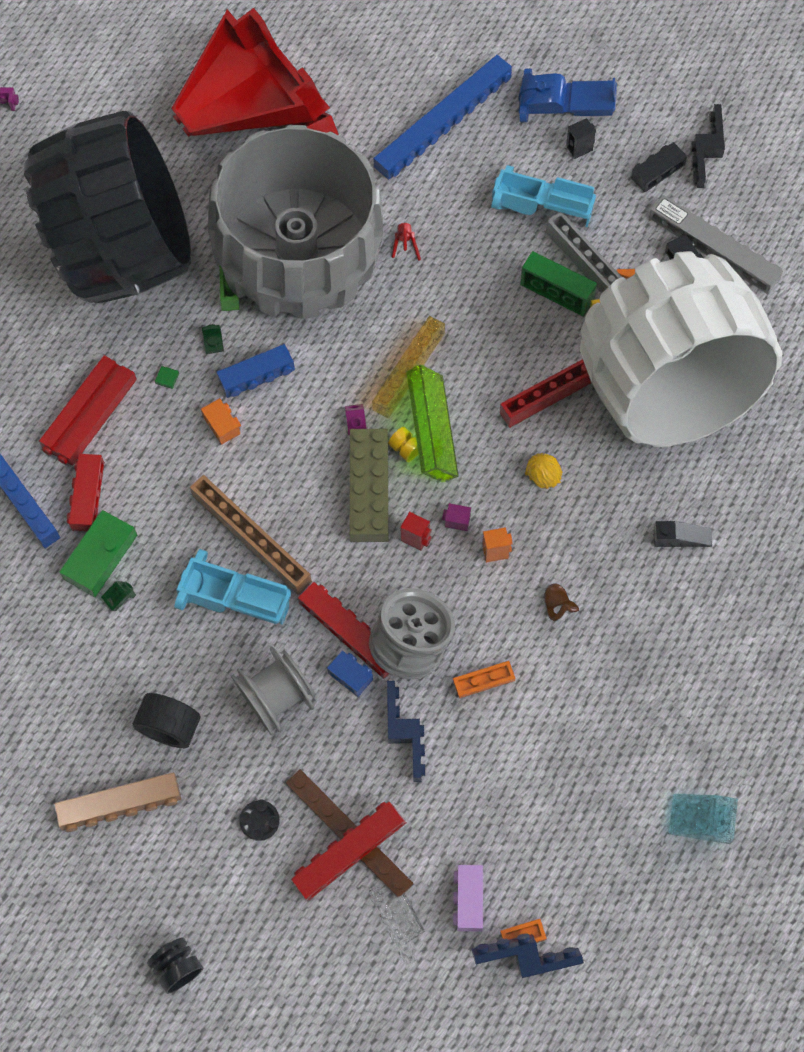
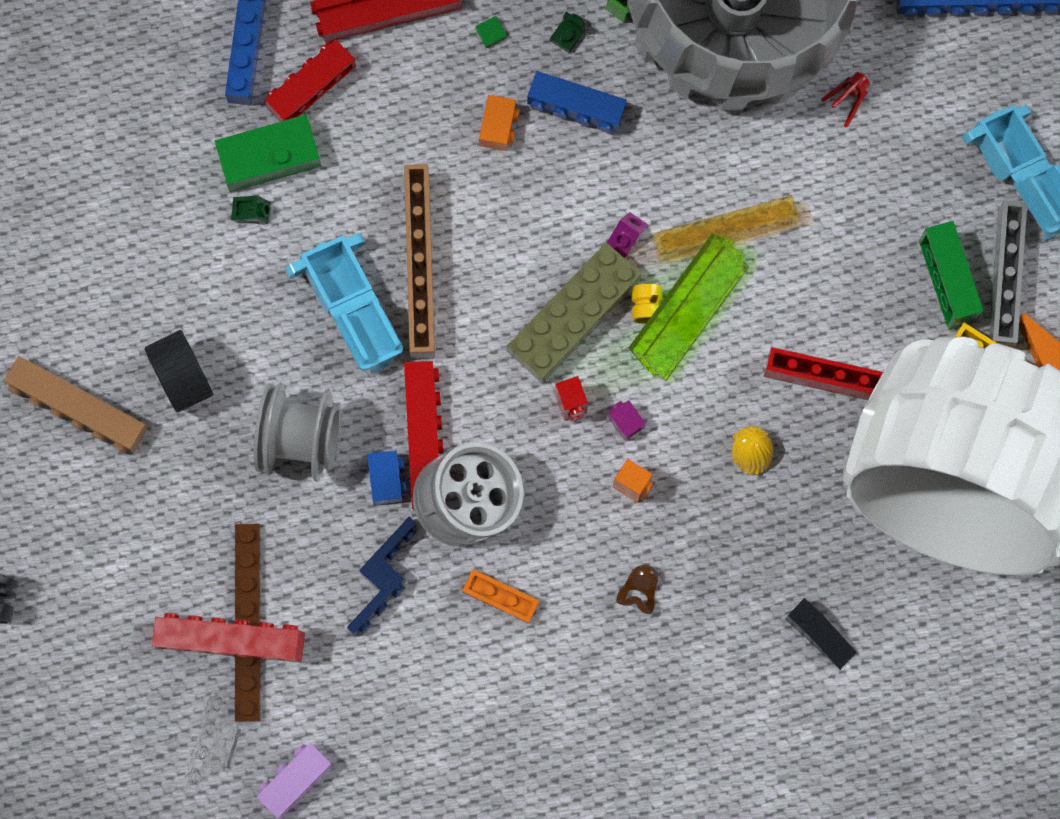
camera: 40 degrees right, 10 degrees up
black dish [239,799,280,841] -> none

